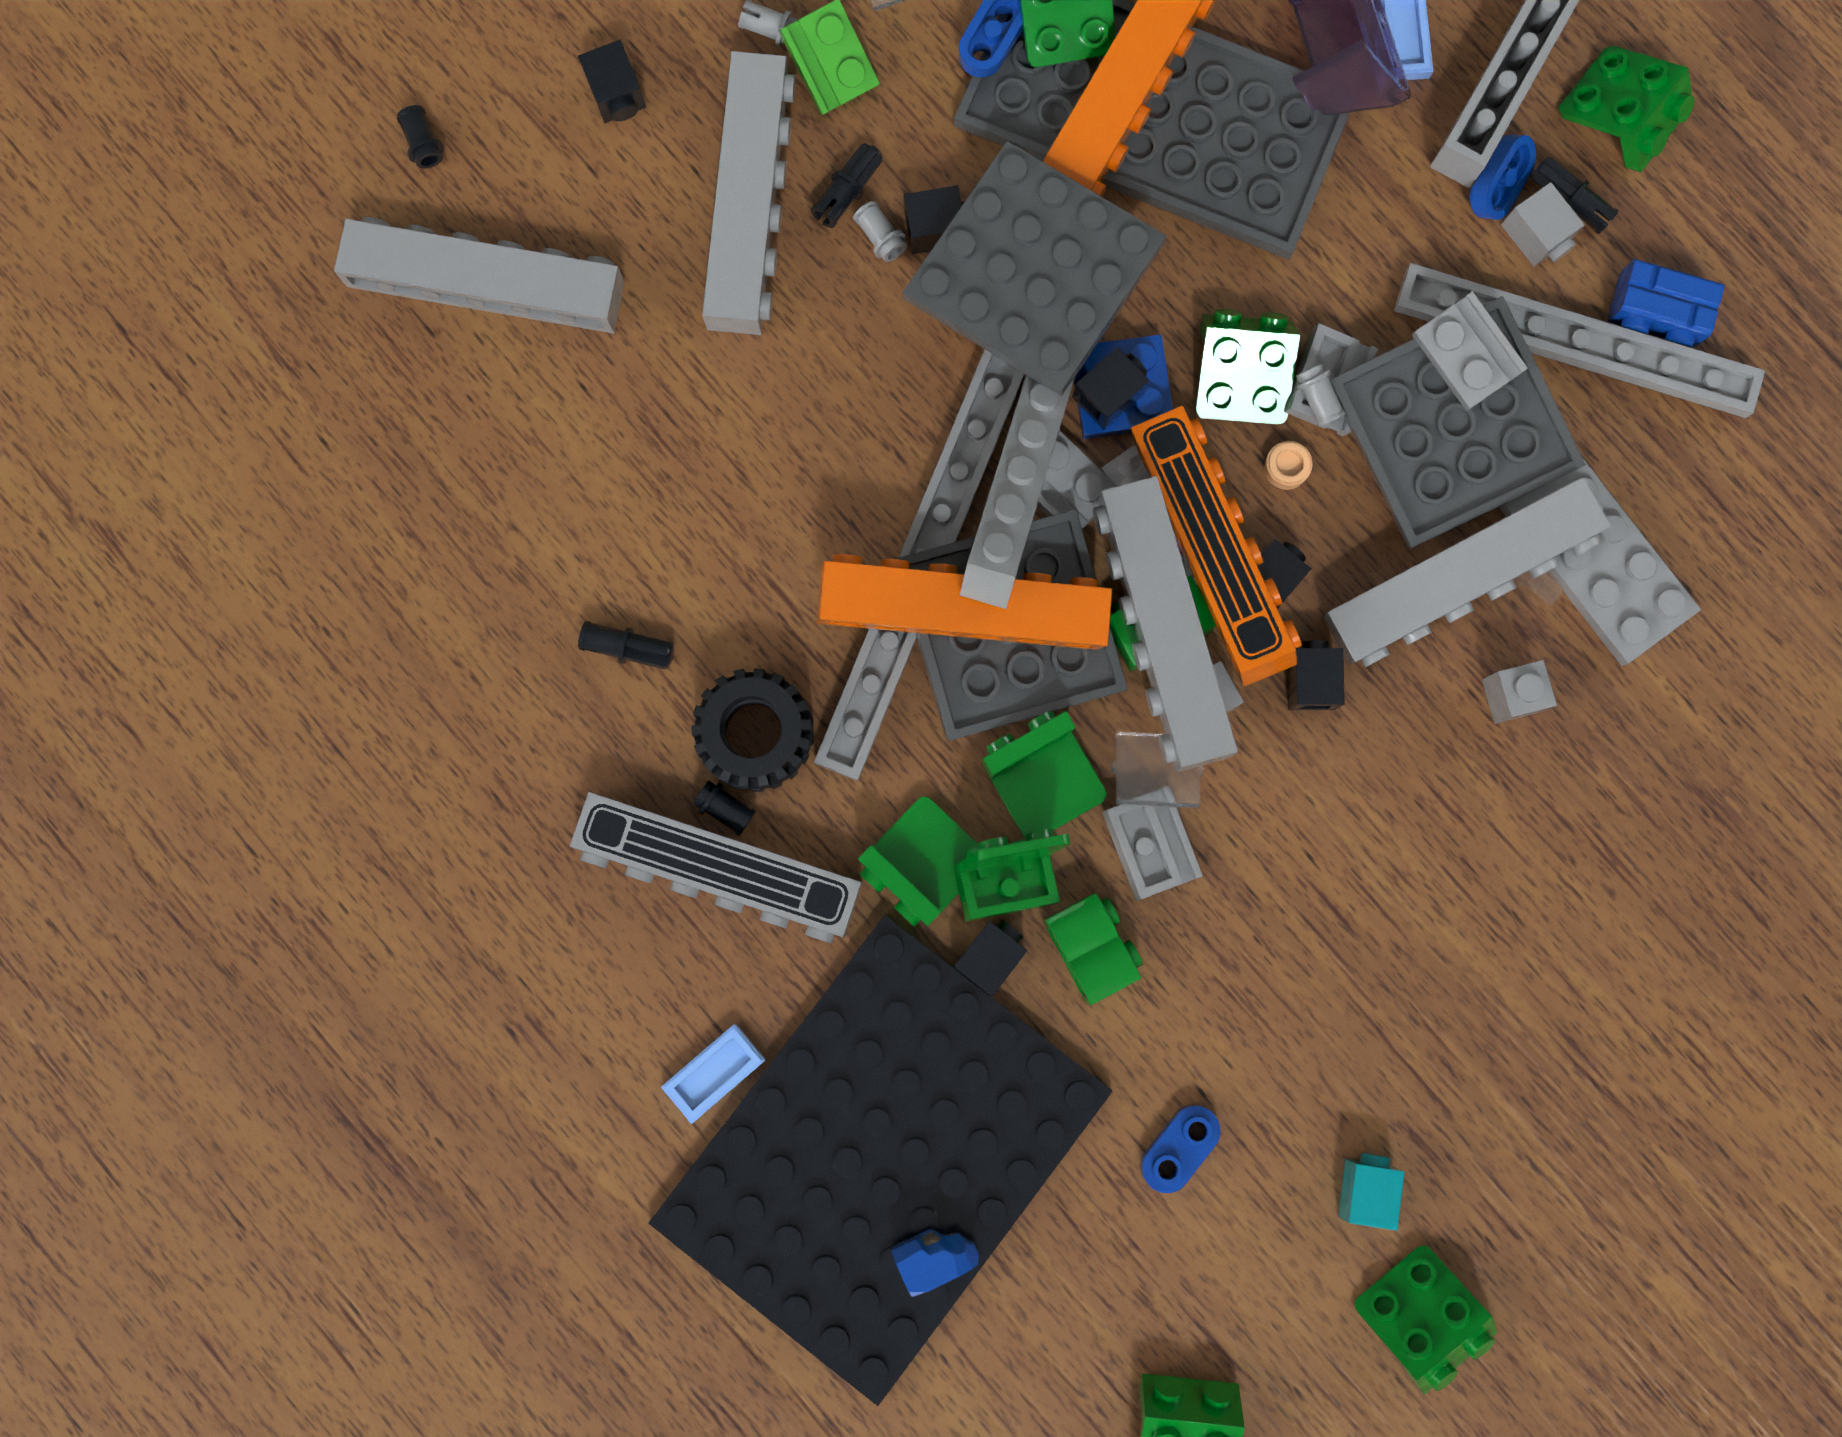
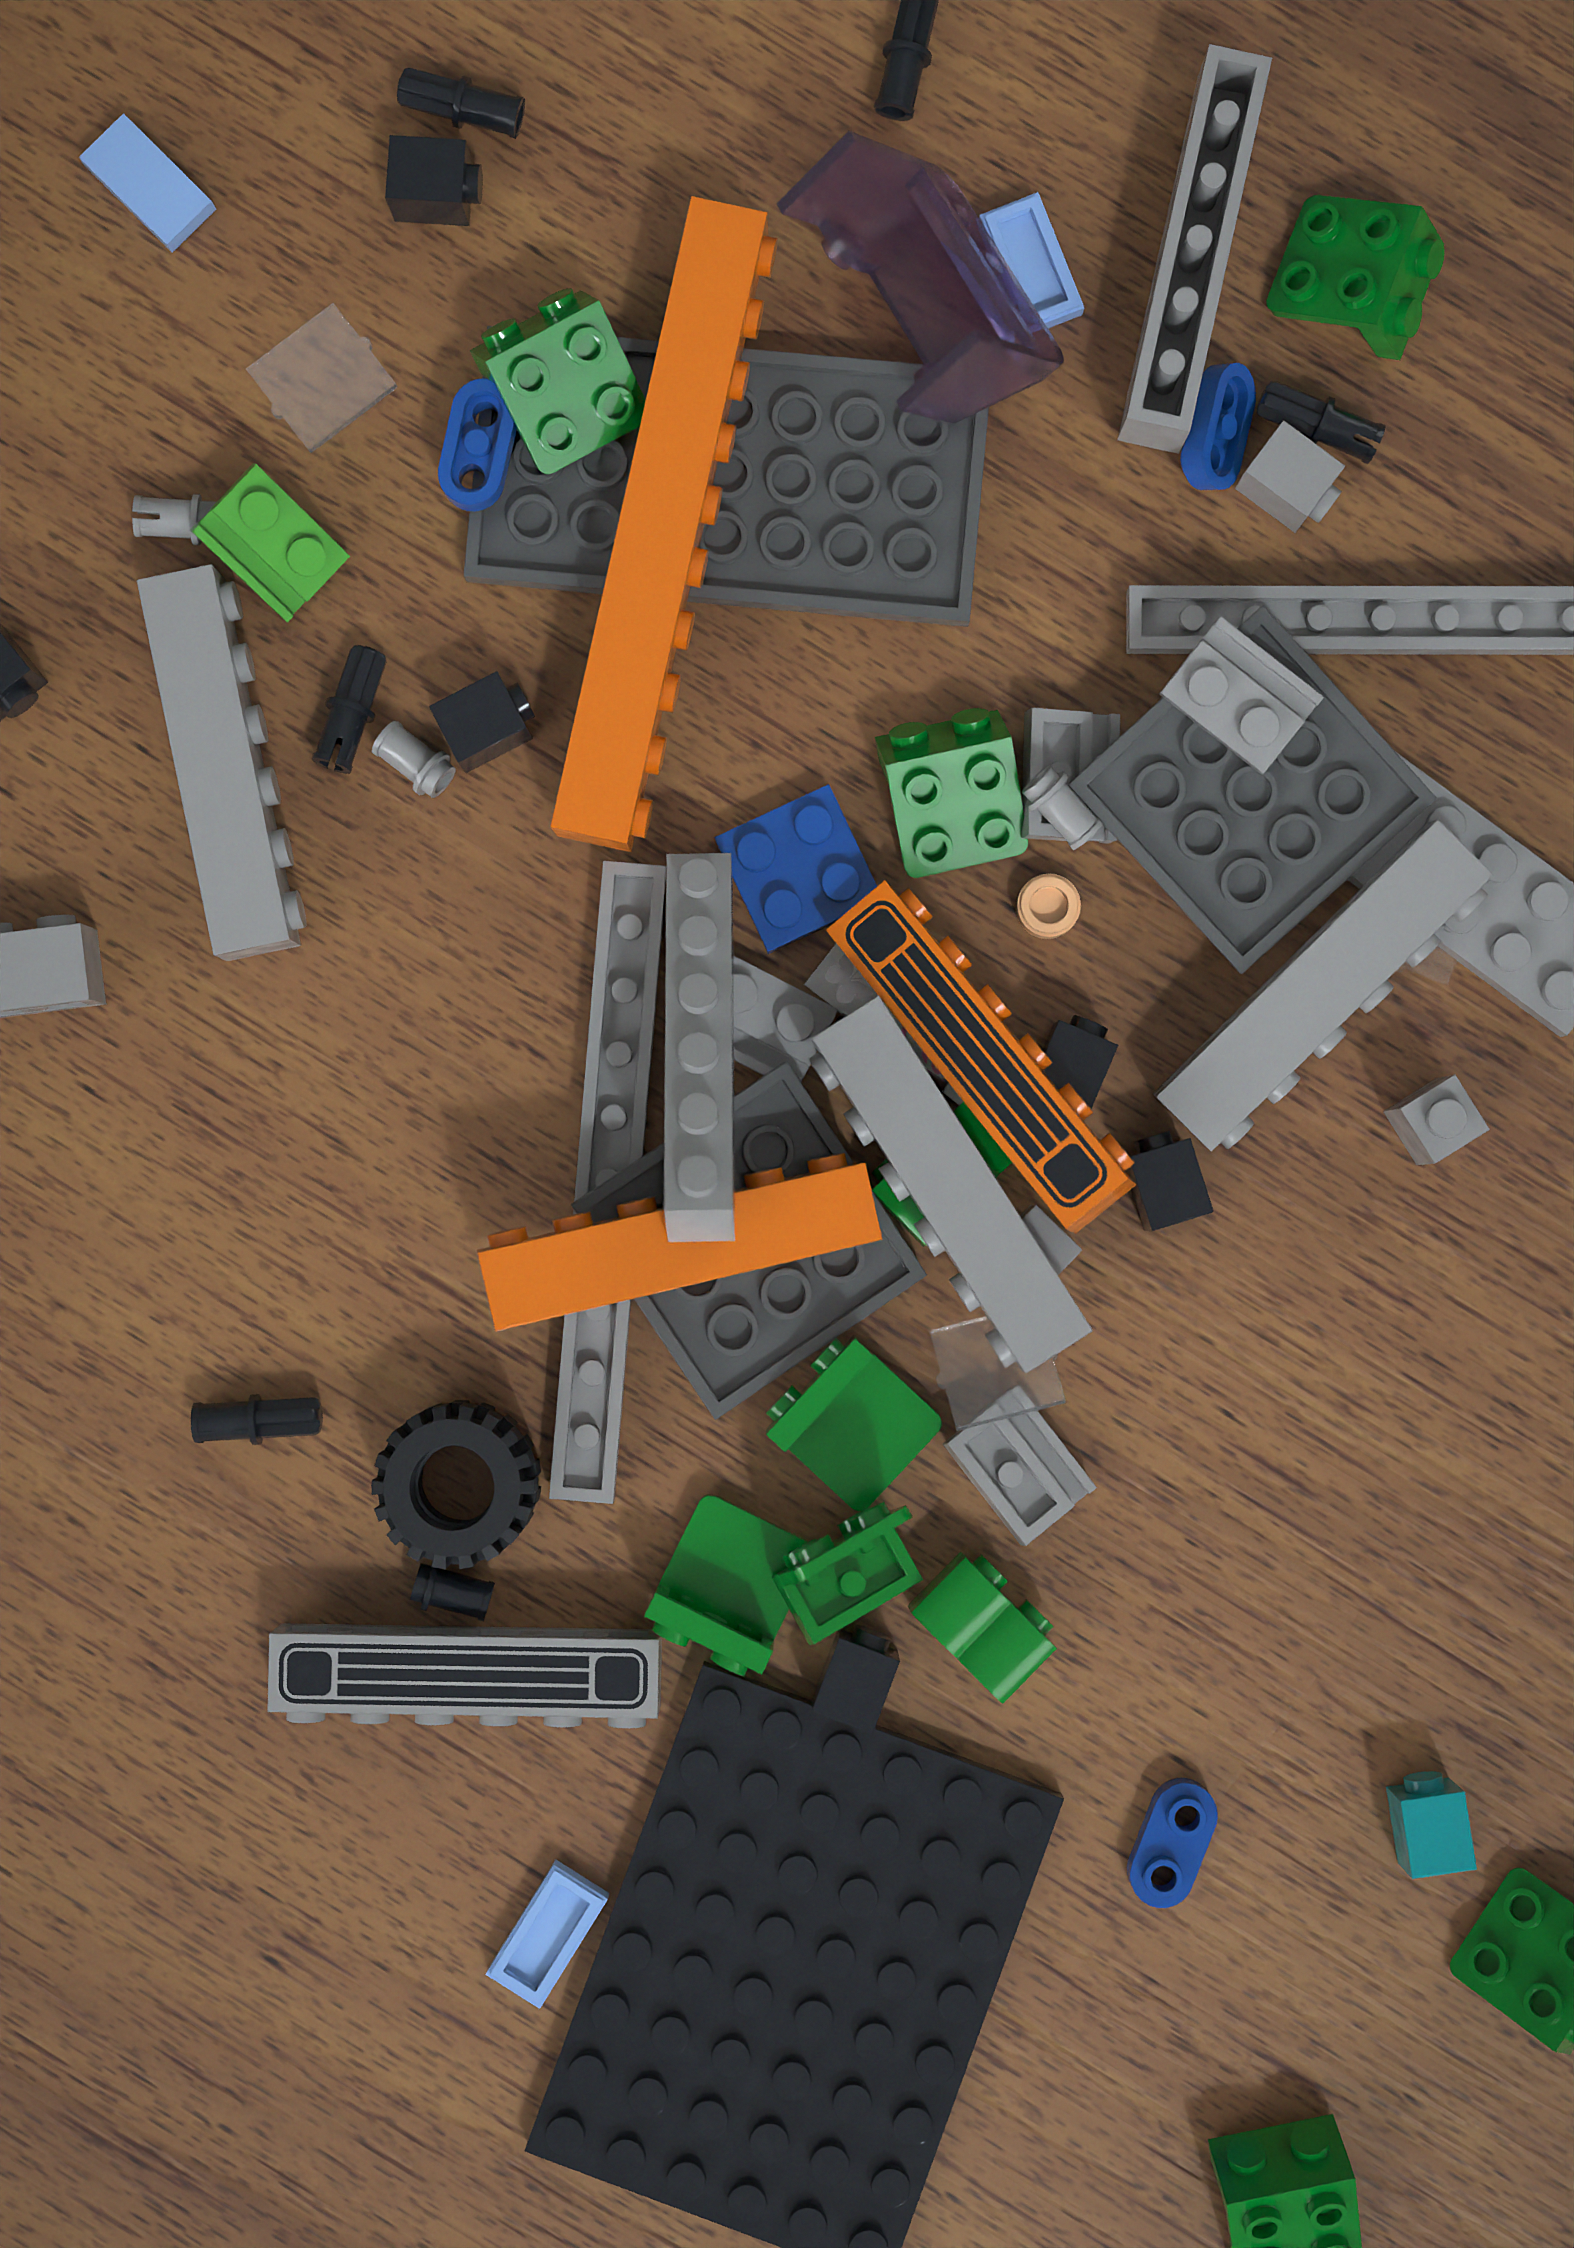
camera: 10 degrees left, 5 degrees up
blue rock [891,1229,979,1297] -> none
dark grey plate [902,141,1167,396] -> none
black brick [1072,347,1150,430] -> none
blue brick [1607,259,1725,348] -> none

